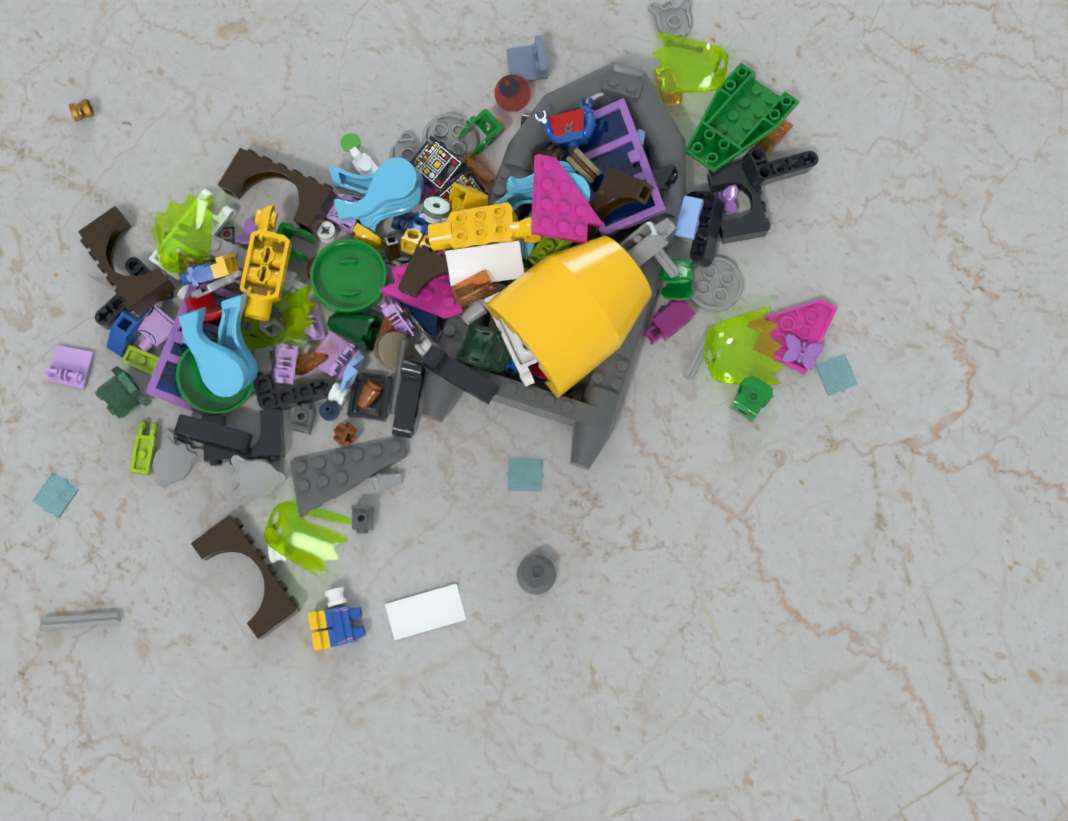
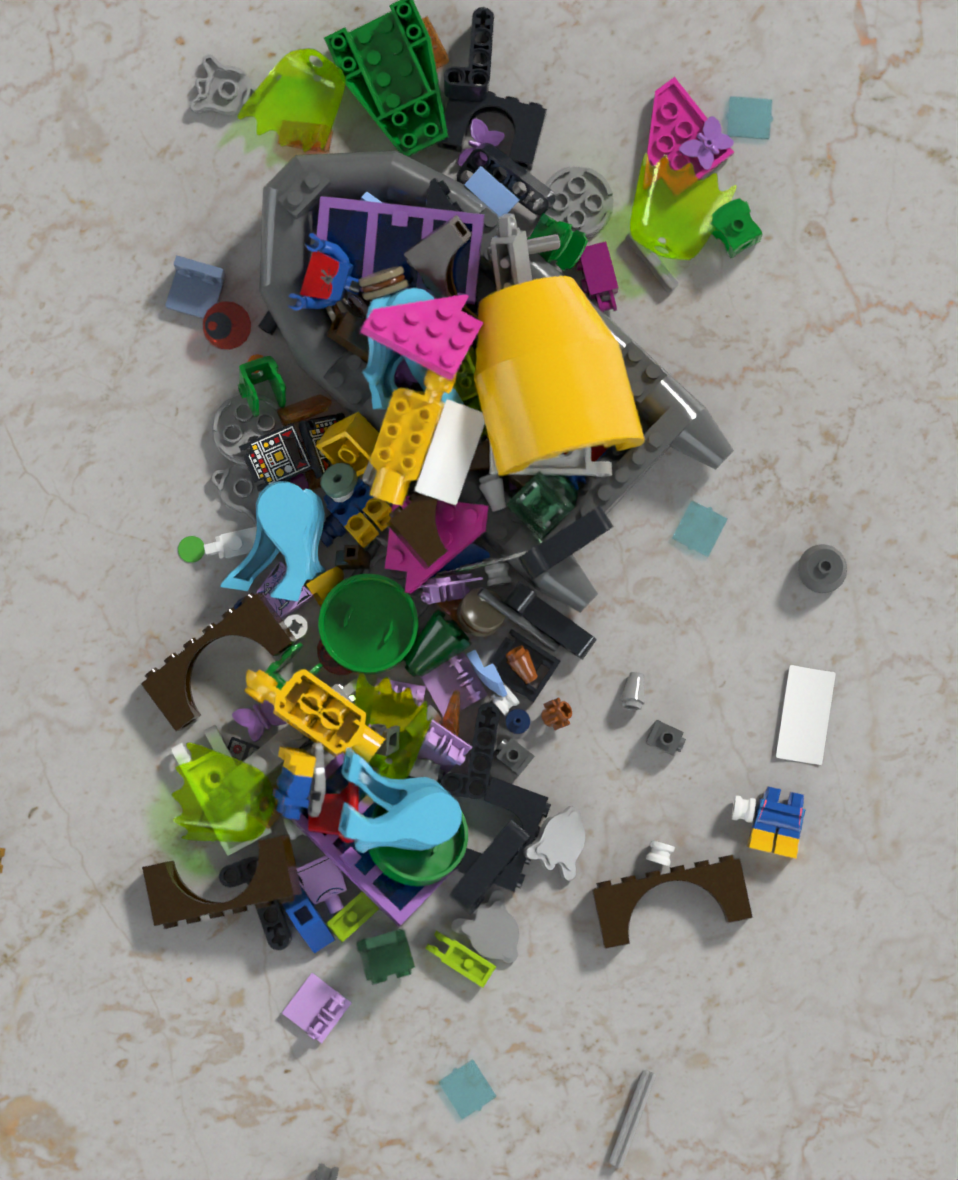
camera: 65 degrees left, 5 degrees up
clear neon green piece [264,501,352,576] -> none
dark grey wing [290,437,408,518] -> none
clear orange slope [451,270,496,308] -> none

